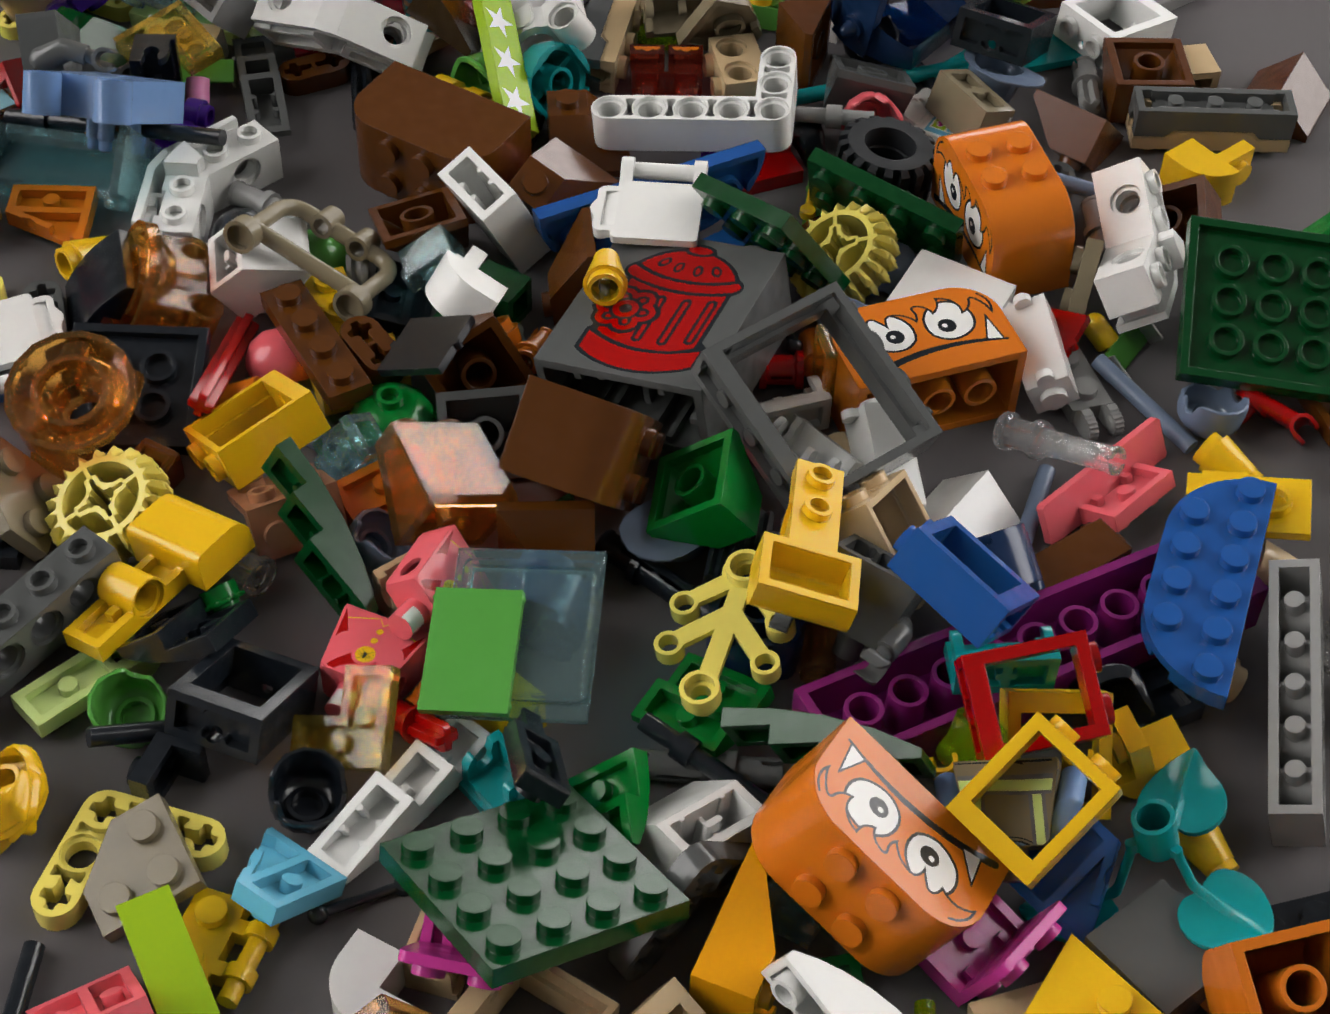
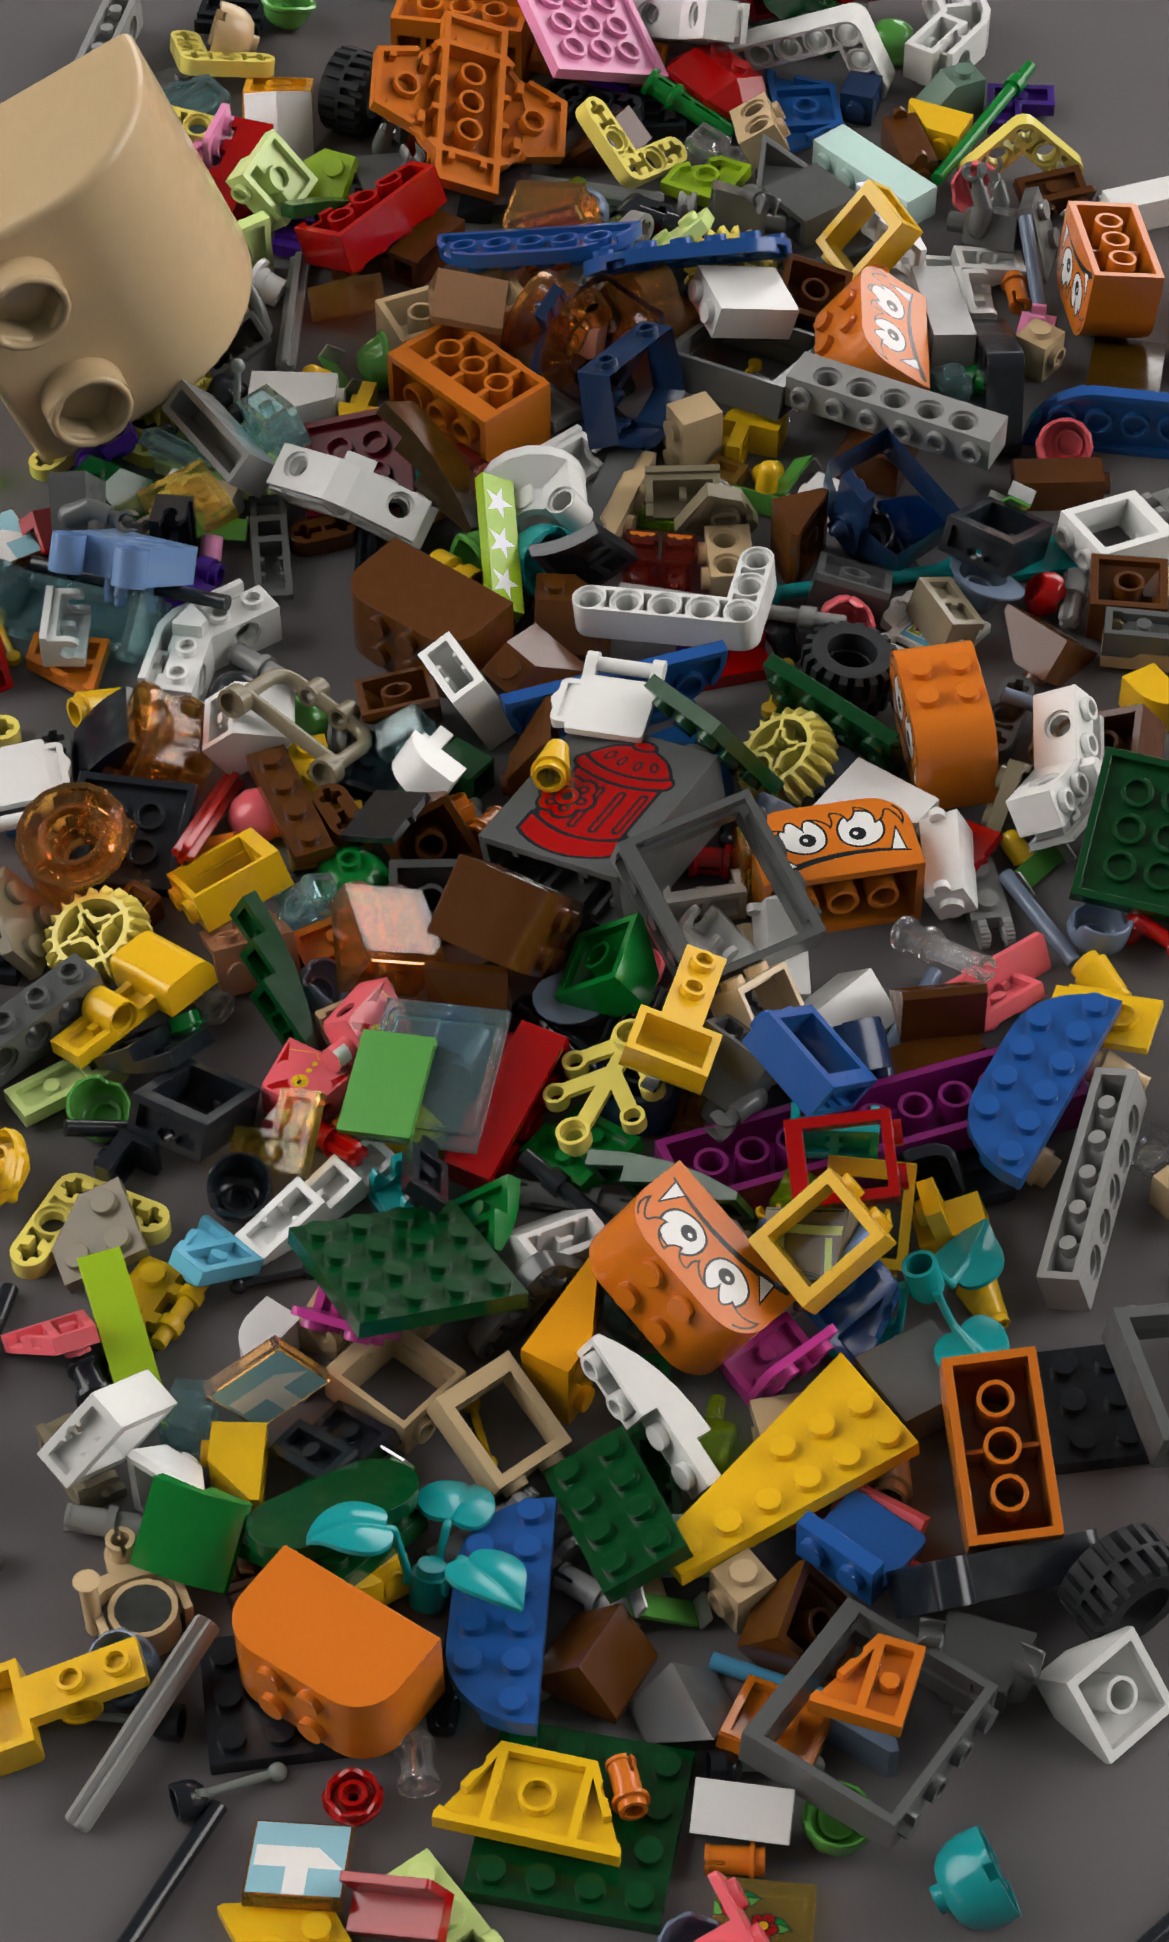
camera: 10 degrees right, 0 degrees up
none -> white hinge [39,585,92,667]
none -> red wedge [443,1020,575,1190]
none -> black plate [528,521,639,585]
none -> reddish brown slope [889,981,988,1041]
none -> red plate [1024,571,1067,617]

